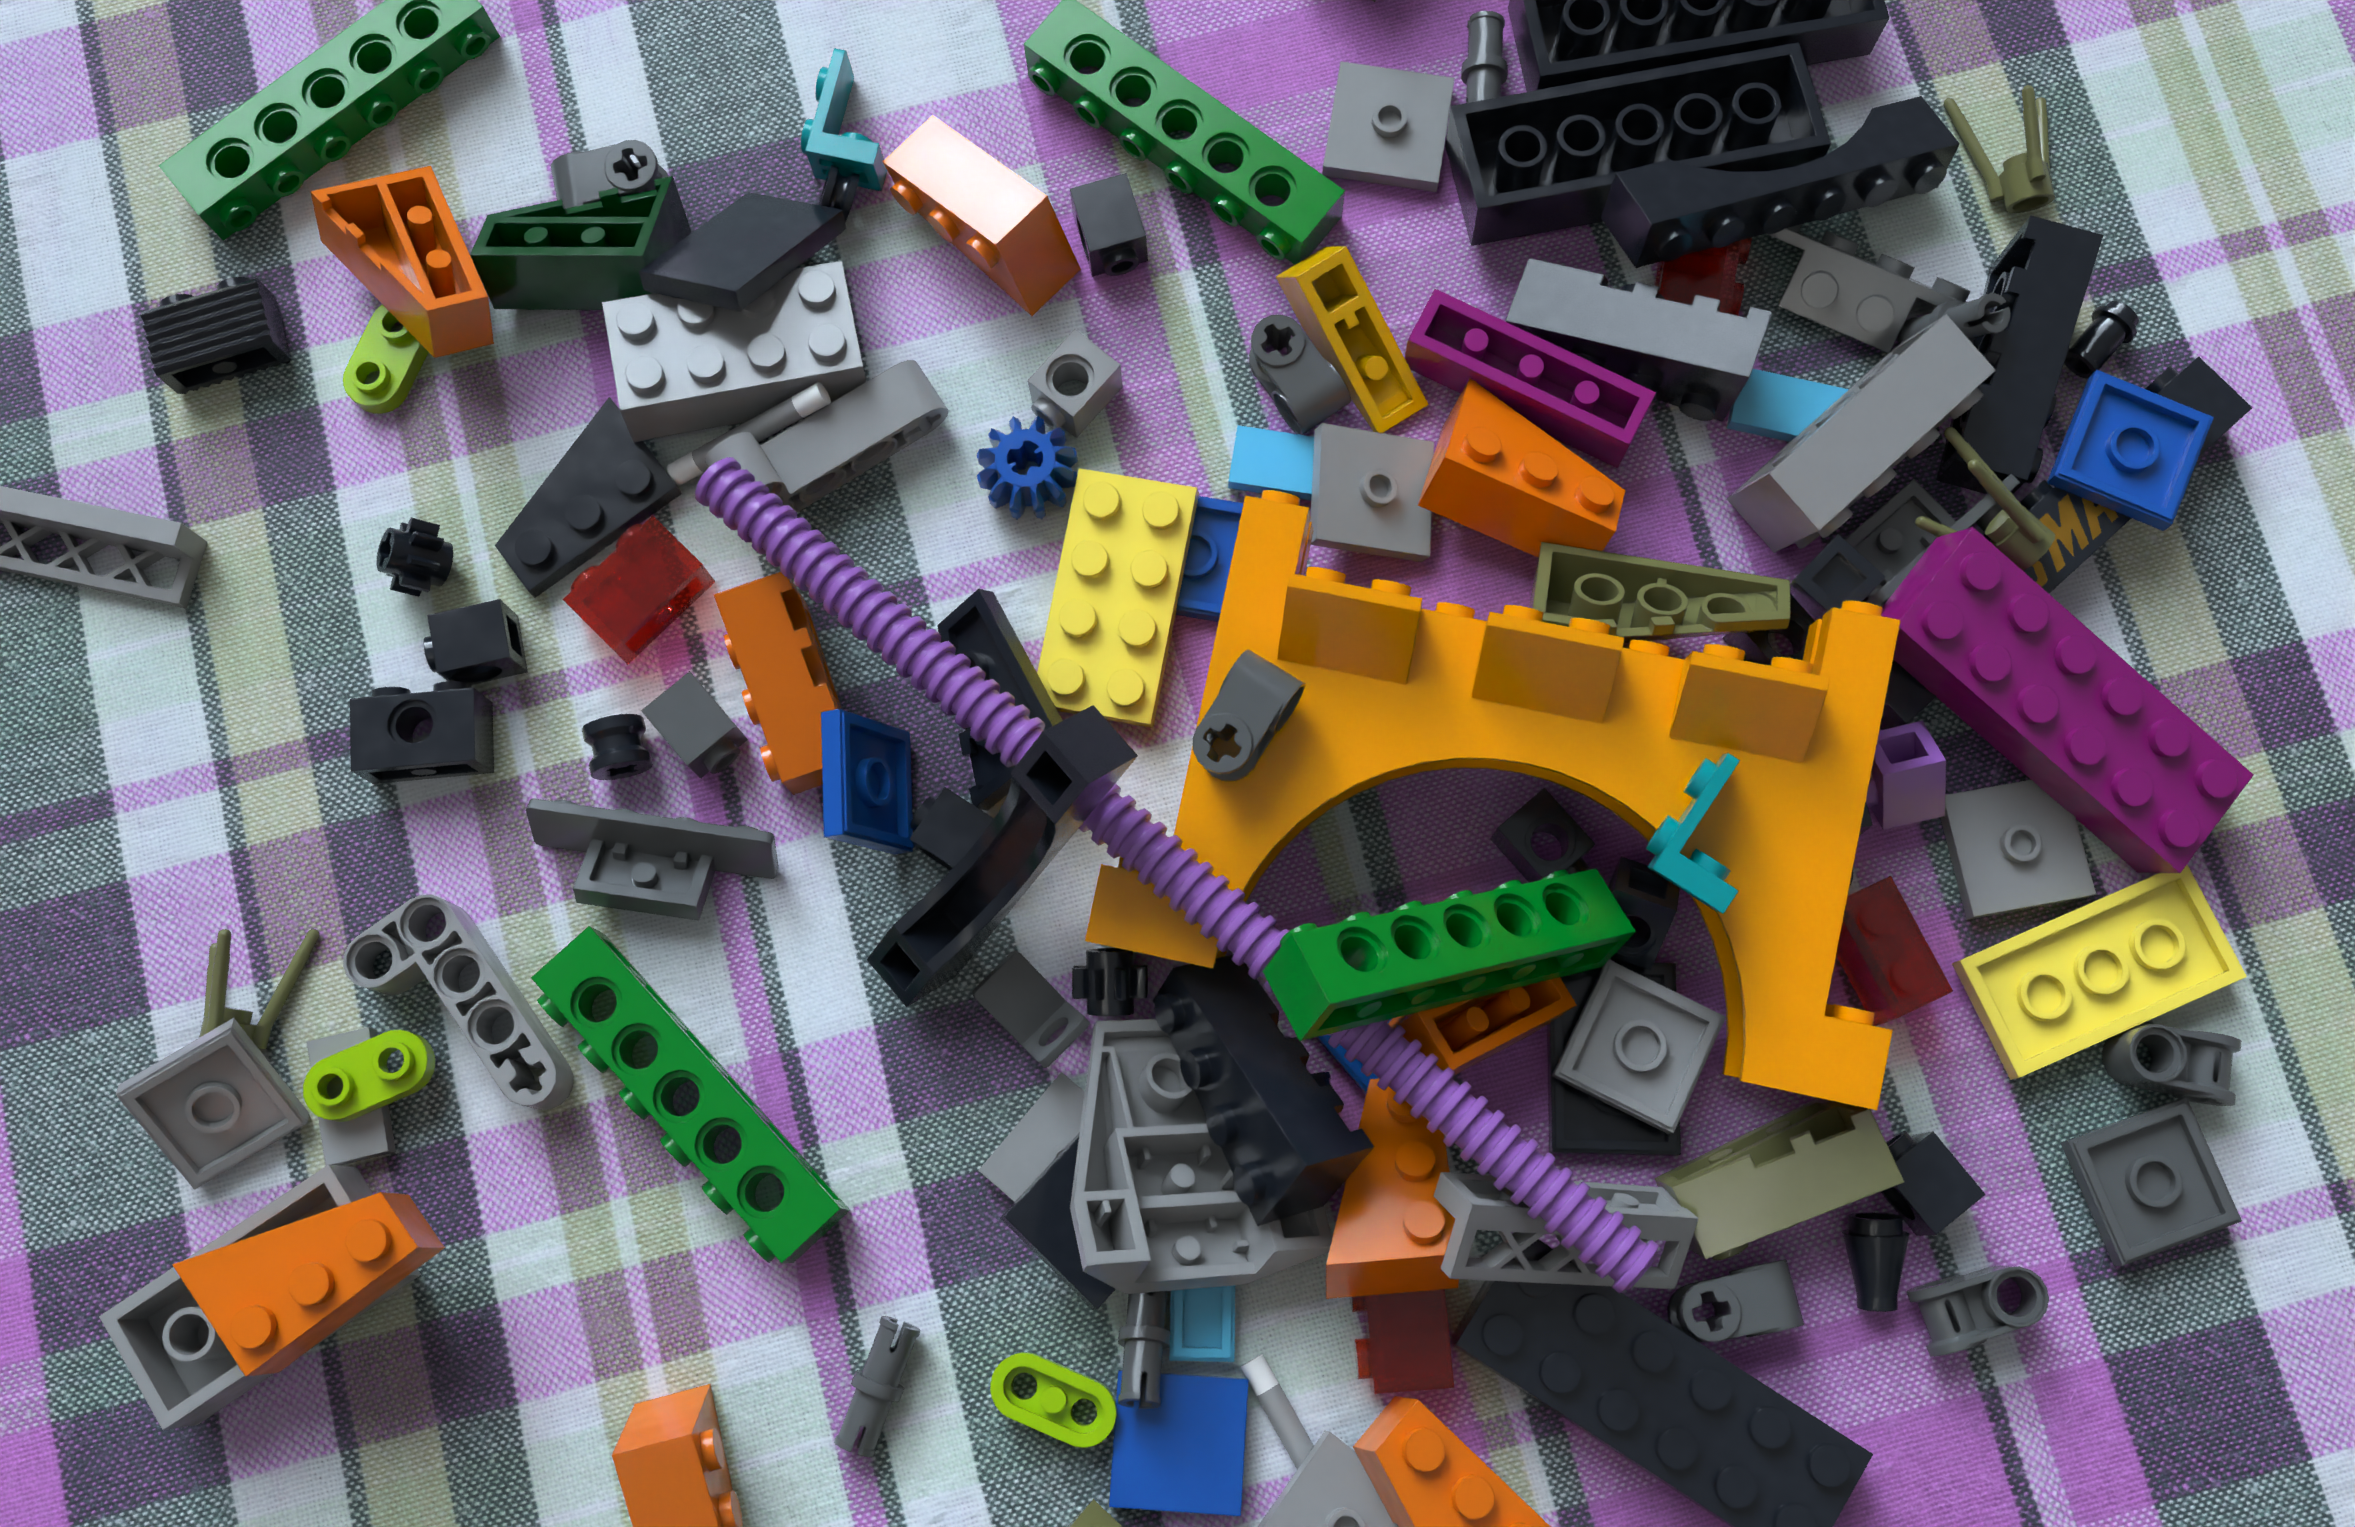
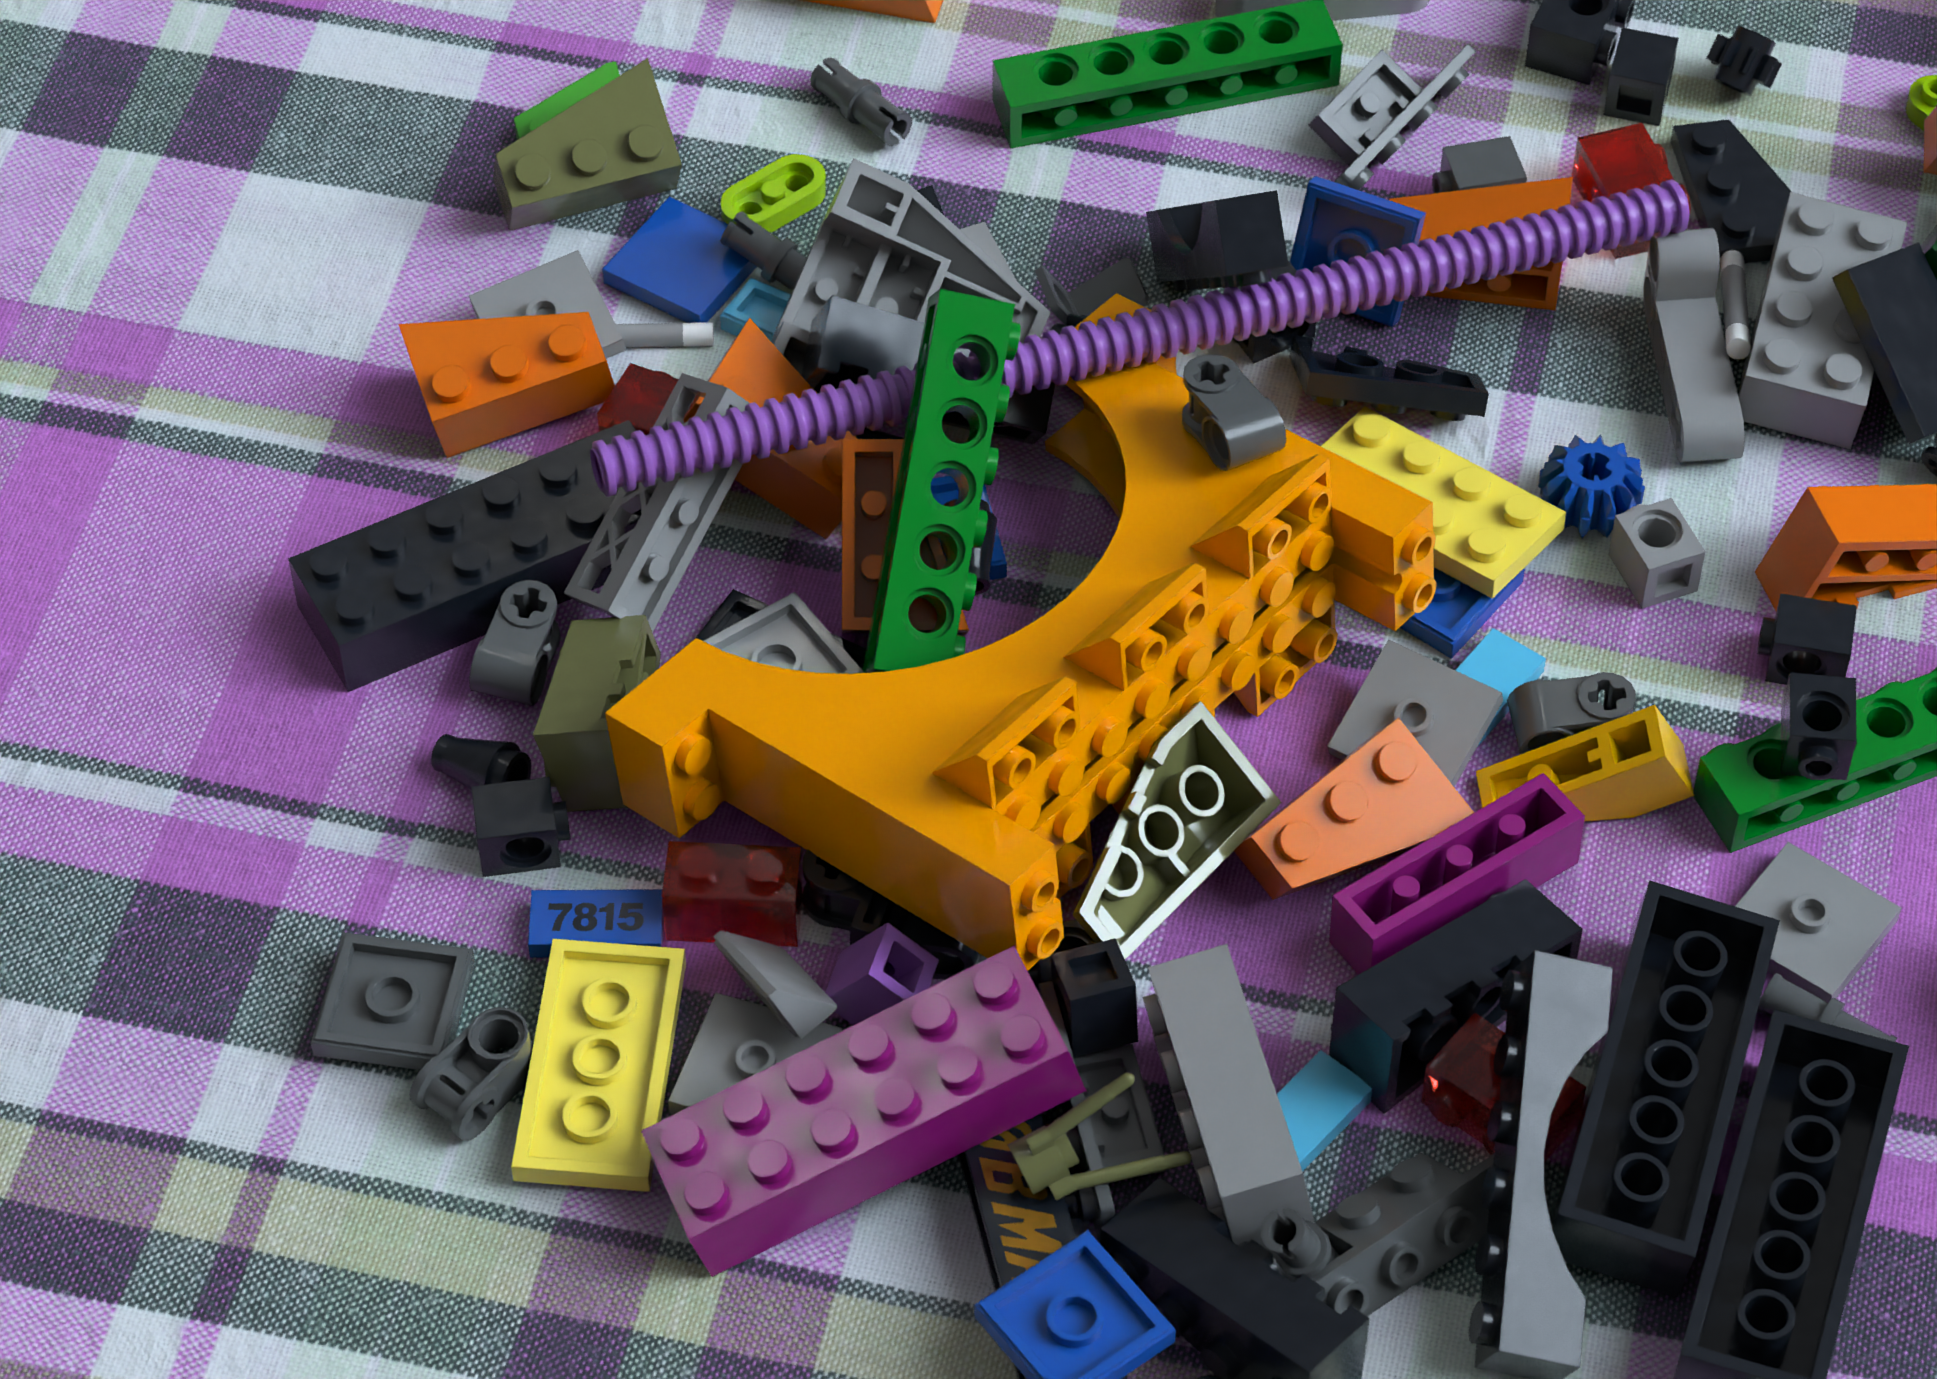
camera: 115 degrees right, 25 degrees down
black wheel [582,714,653,780] -> none
teal bracket [1646,753,1740,914] -> none
dark grey piece [1906,1265,2049,1357] -> none
none -> blue tile [528,889,665,958]
none -> light grey slope [713,930,837,1039]
none -> black brick [1781,673,1857,780]

